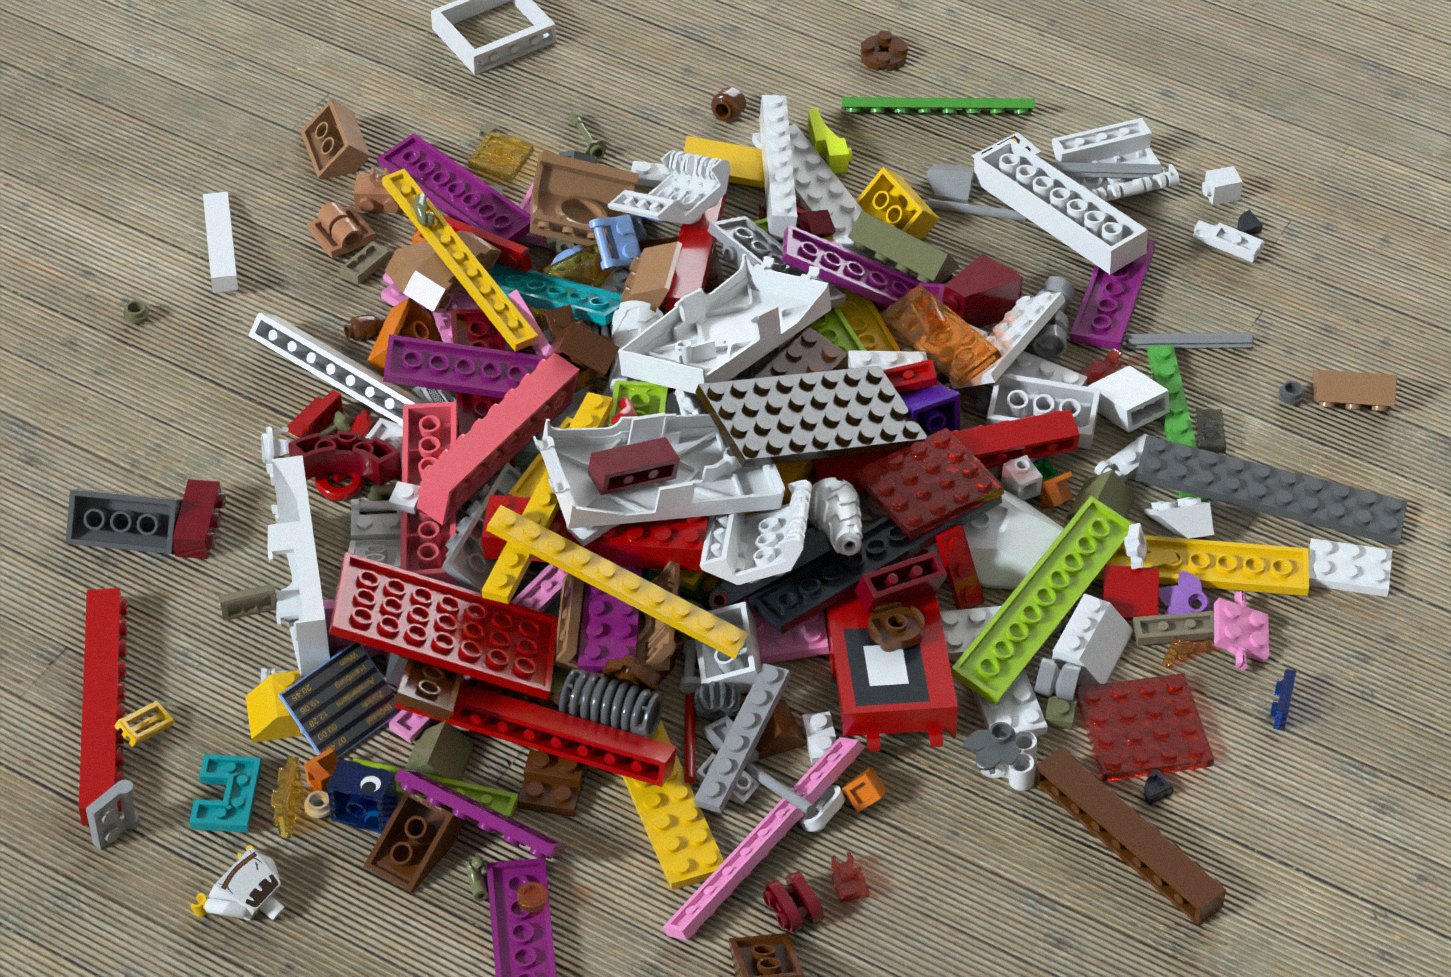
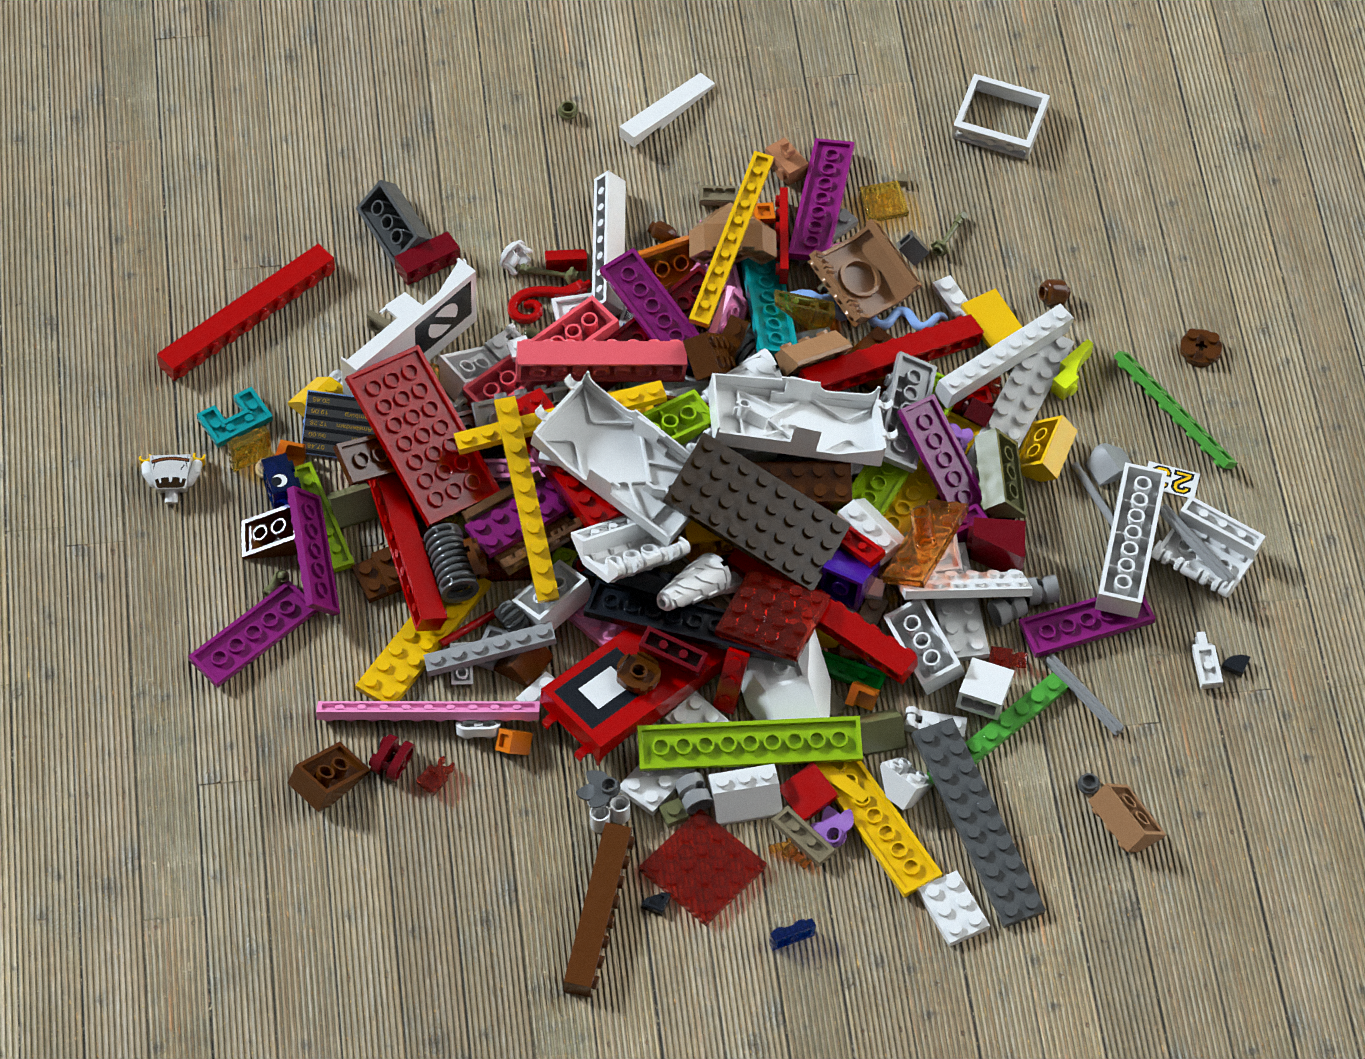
camera: 50 degrees right, 10 degrees up
light grey plate [86,779,140,850] -> none
yellow tile [114,701,175,747] -> none
dark red brick [288,431,402,486] -> none
medium nougat slope [300,99,370,180] -> none
nougat plate [307,202,376,259] -> none
olive arm [414,193,435,227] -> none
clear orange tile [517,882,547,912] -> none
dark red brick [587,437,680,495] -> none
light blue plate [589,214,641,271] -> none
white slope [607,150,730,224] -> none
arm [611,397,637,425] -> none
light grey bar [744,762,816,816] -> none
white brick [1001,455,1043,500] -> none
white plate [1124,523,1147,569] -> none
clear smoke plate [1195,409,1226,454] -> none
white brick [1202,166,1243,205] -> none
bright pink plate [1214,592,1269,670] -> none

